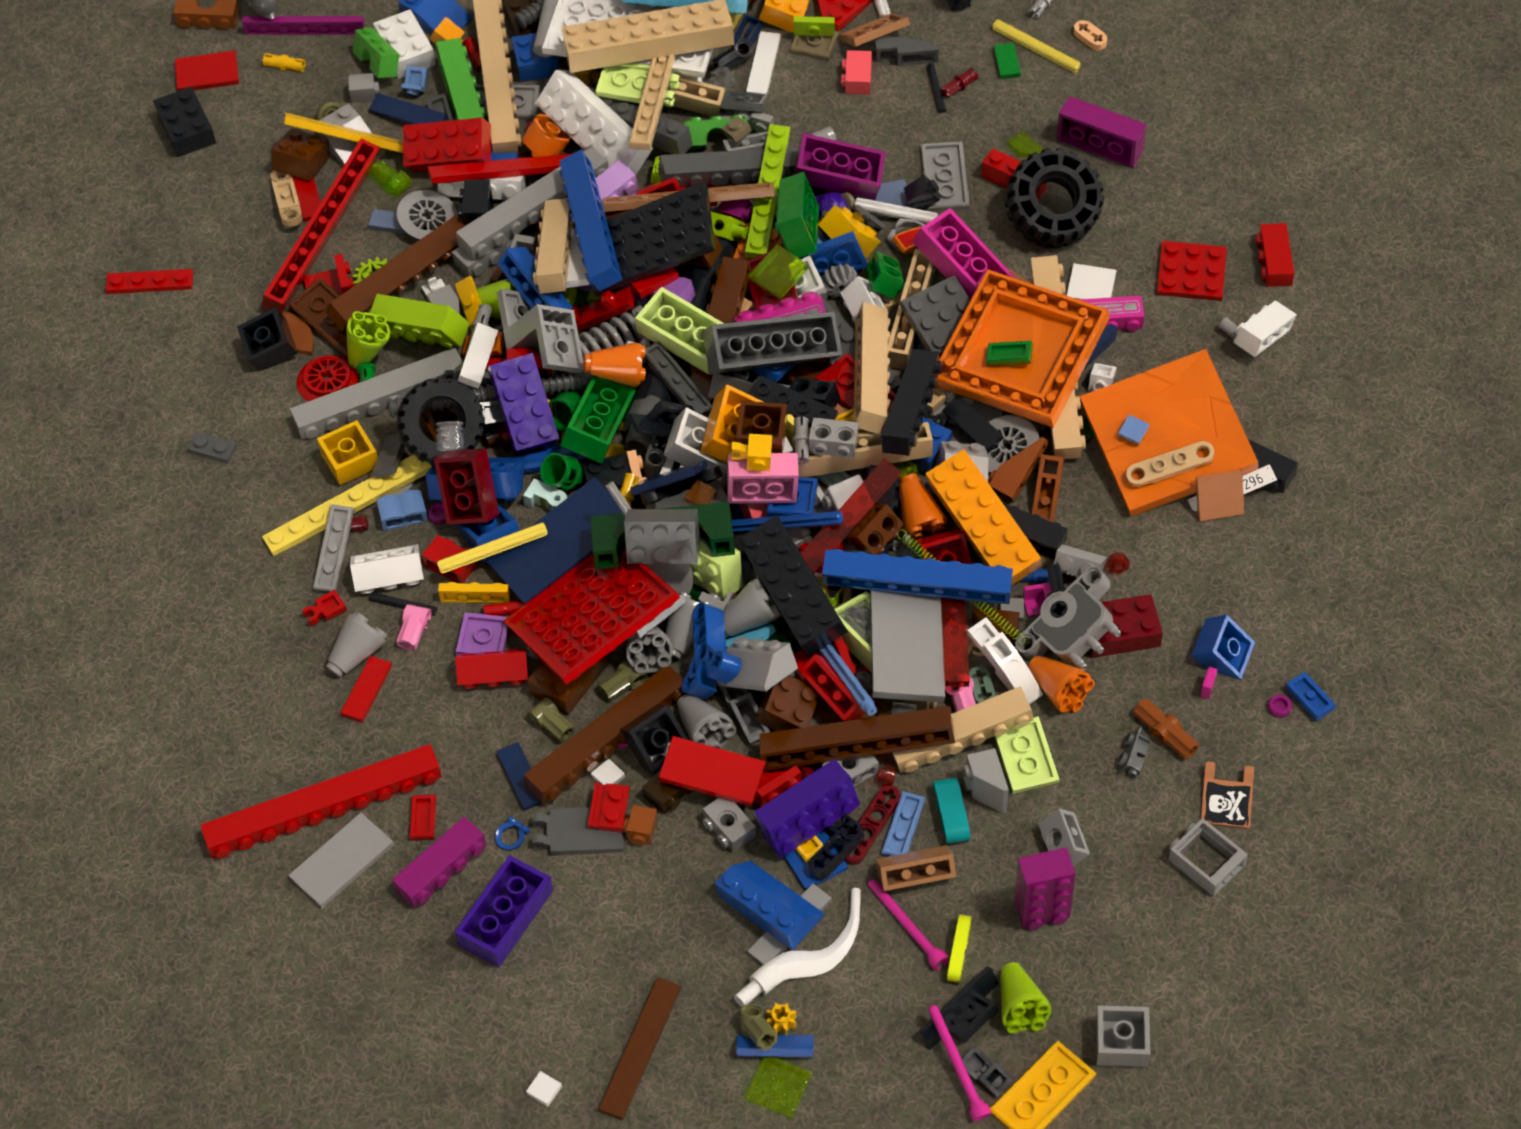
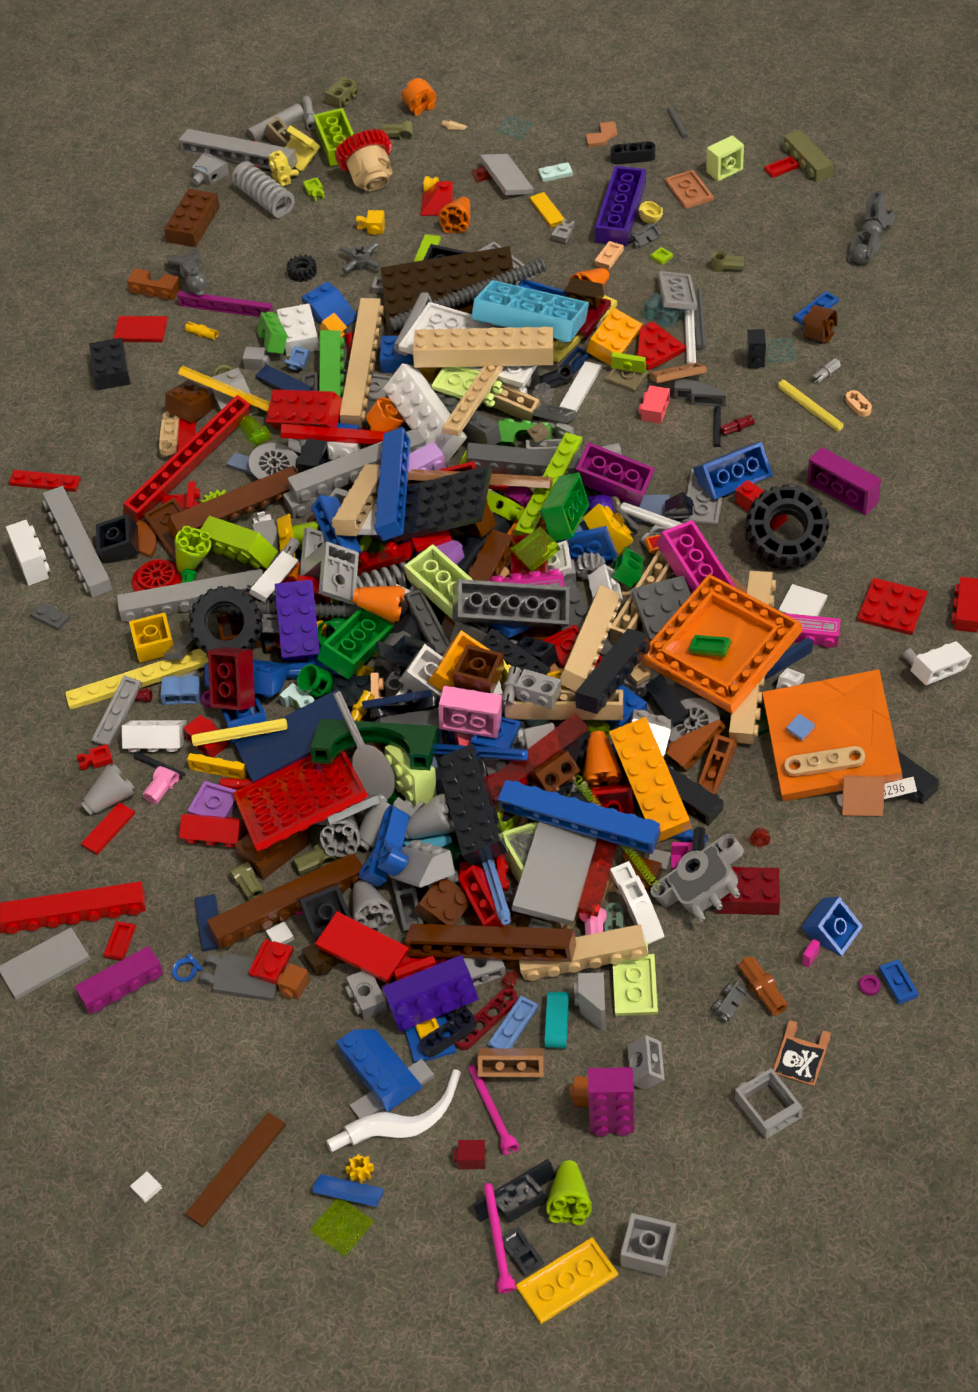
camera: 15 degrees right, 5 degrees down
clear piece [436,421,464,451] -> none
dark purple brick [455,855,553,967] -> none
dark grey brick [624,509,700,564] -> none
clear orange tile [685,480,717,505] -> none
yellow brick [731,434,772,472] -> none
olive piece [740,1004,778,1051] -> none
neon yellow beam [947,914,972,983] -> none
green tile [994,43,1021,79] -> none
clear neon green tile [1007,131,1043,158] -> none
orange cone [1028,656,1095,712] -> none
light grey brick [1054,544,1106,583] -> none
none -> white brick [6,520,50,586]
none -> light grey brick [42,486,112,598]
none -> dark red brick [454,1140,486,1169]
none -> dark orange brick [569,1076,589,1107]
none -> blue slope [693,442,773,500]

